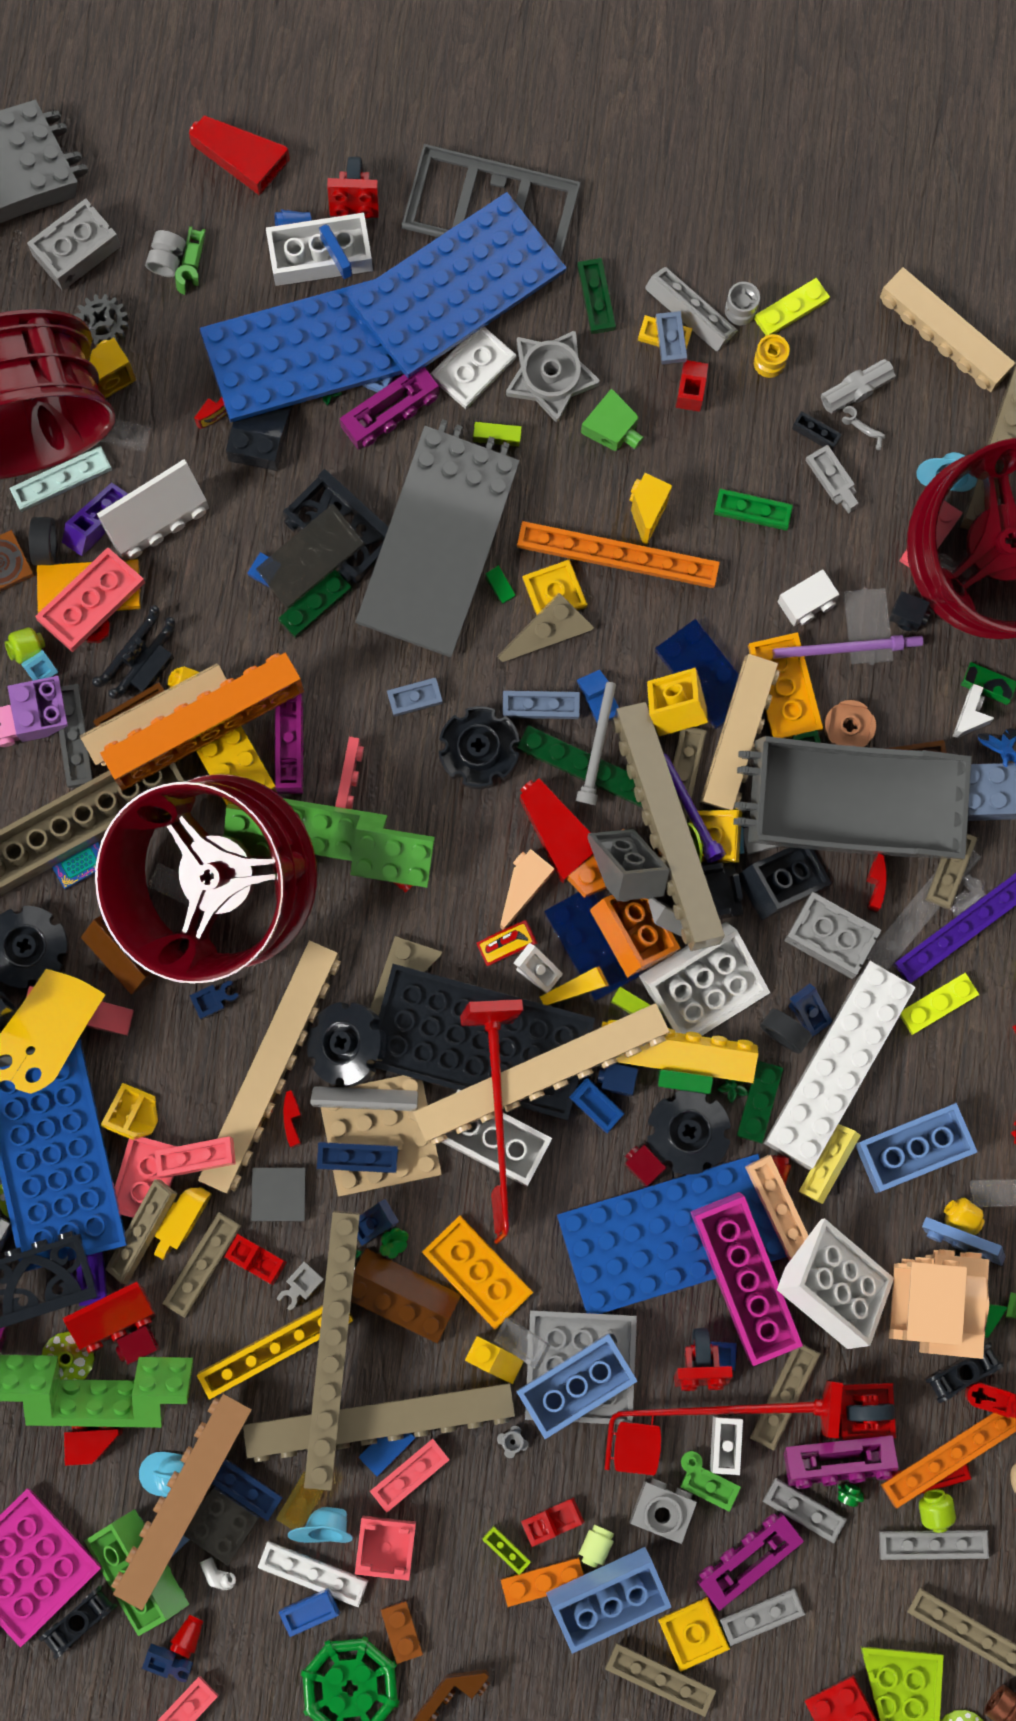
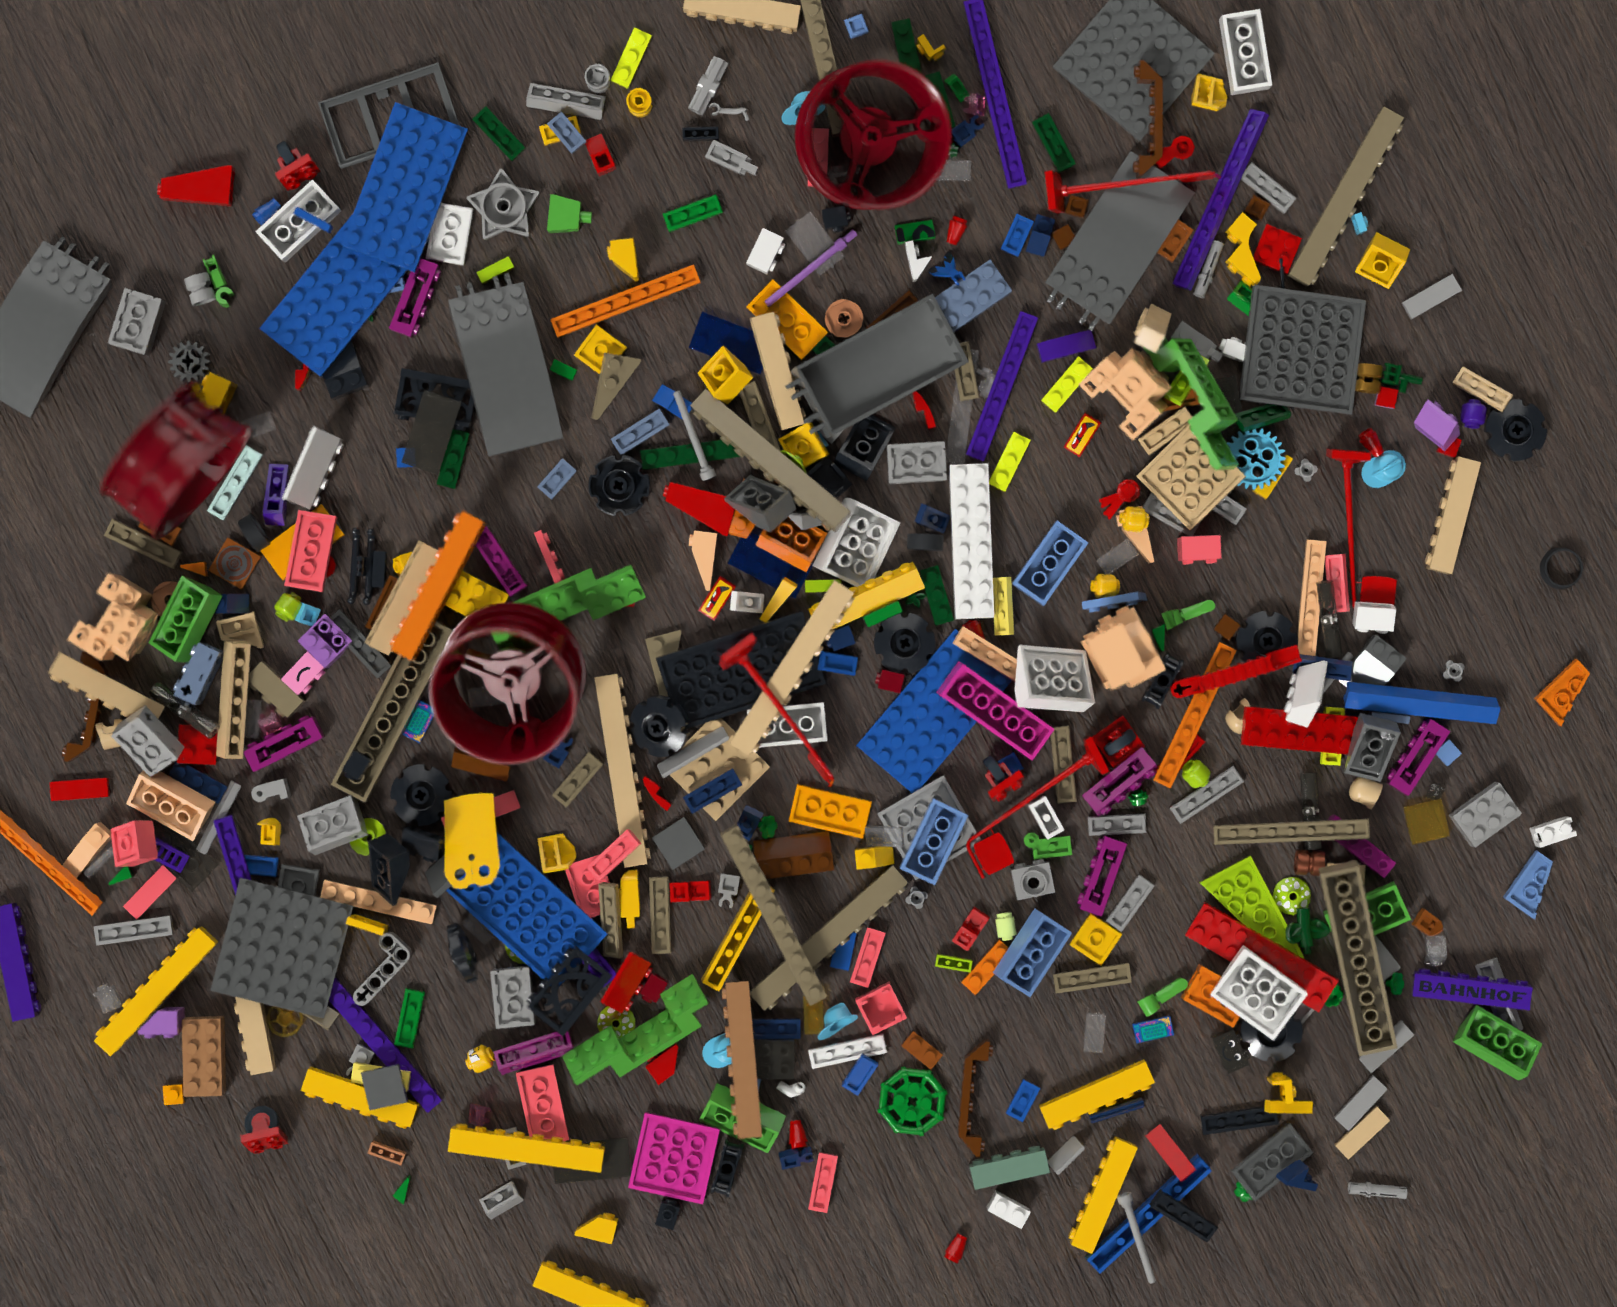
camera: 30 degrees left, 10 degrees up
dark purple piece [663,753,726,863] -> none
none -> dark tan tile [552,751,604,808]

